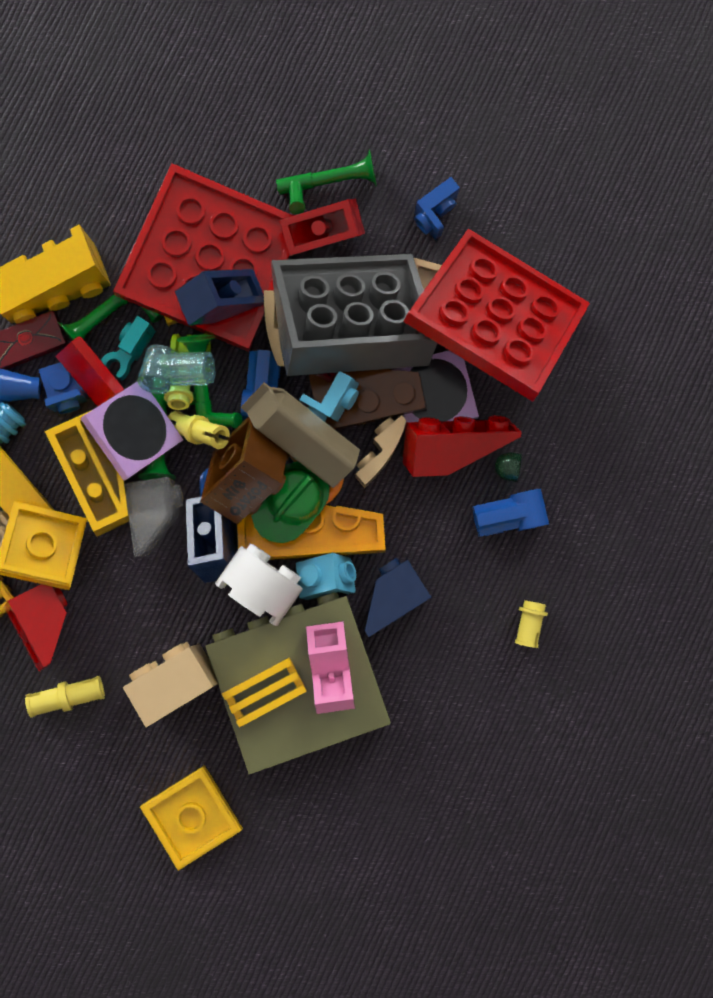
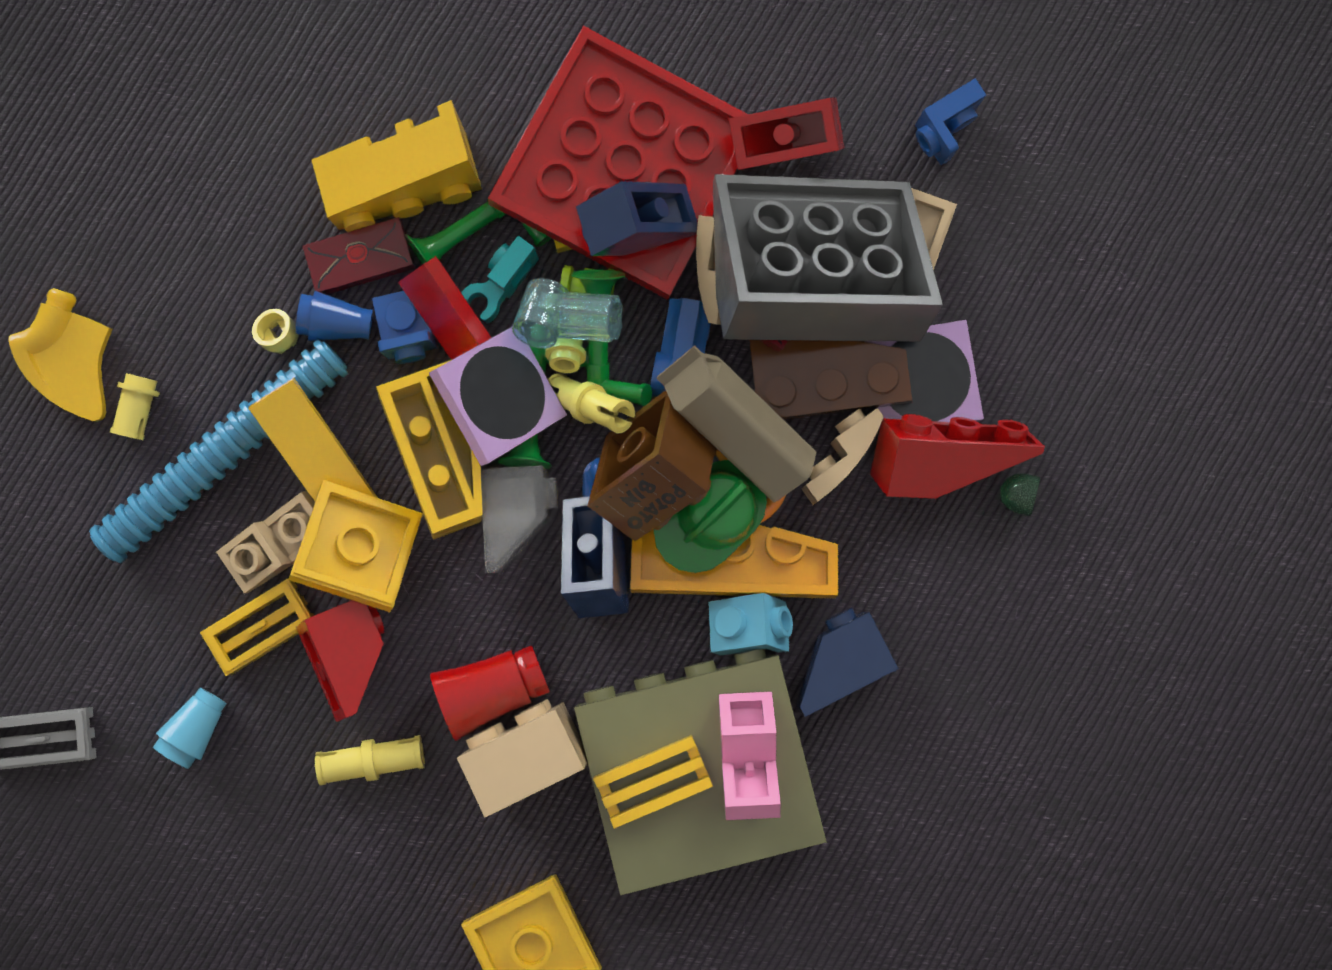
camera: 10 degrees right, 0 degrees up
white brick [215,543,303,626] -> none
green piece [276,149,377,215] -> none
medium azure bracket [299,371,359,422] -> none
red plate [403,228,590,402] -> none
blue piece [472,489,549,537] -> none
light yellow pin [515,600,548,648] -> none
none -> red plant [430,645,550,741]

